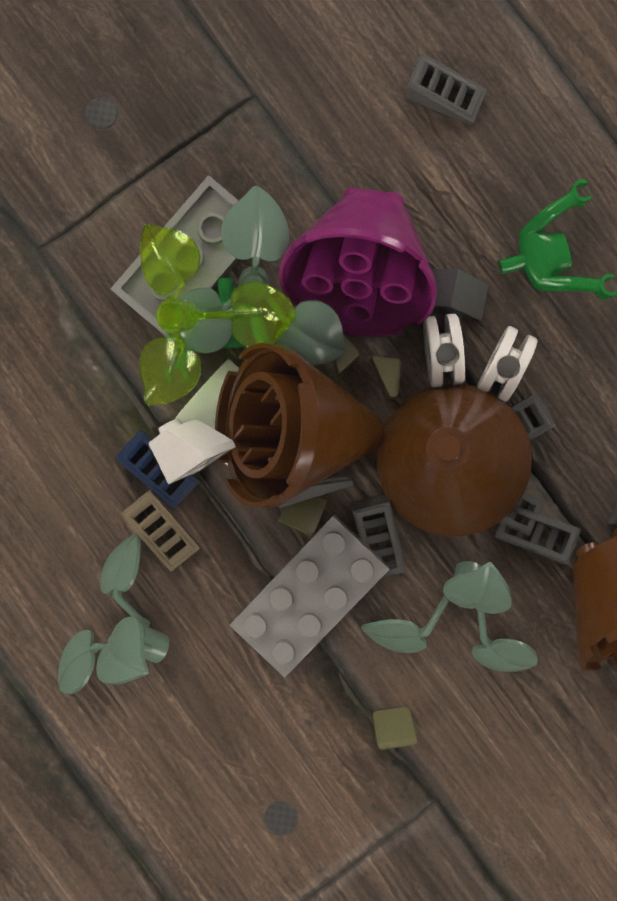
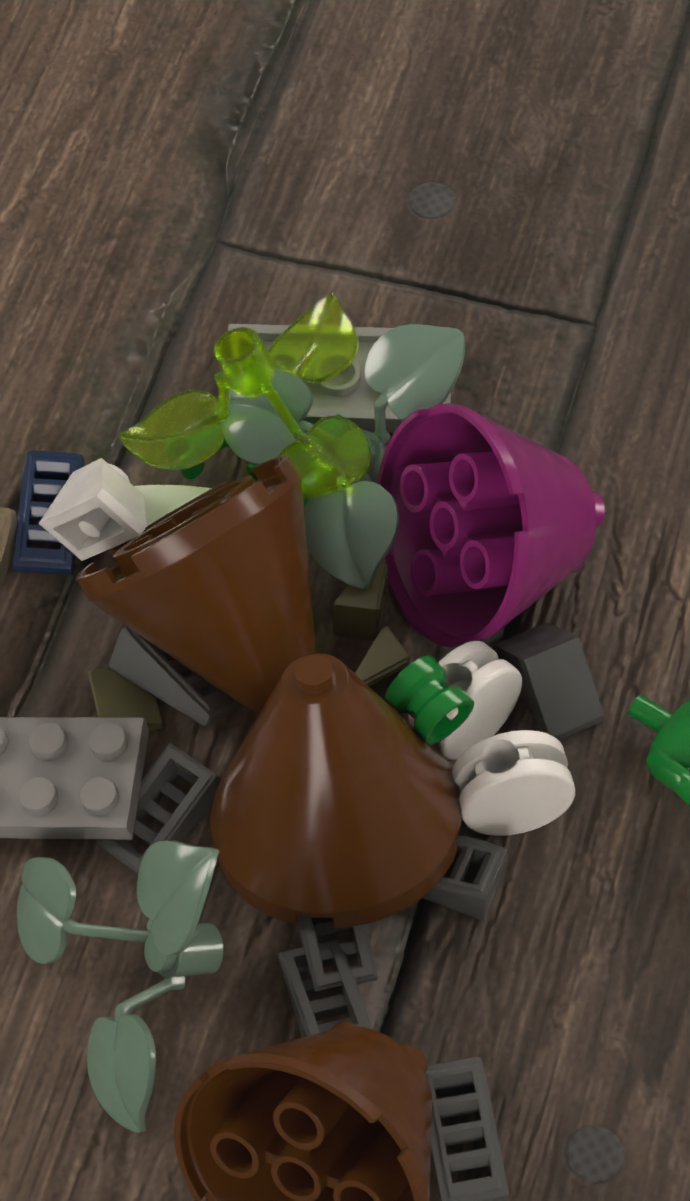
camera: 60 degrees right, 30 degrees down
none -> green wheel [385,655,475,745]

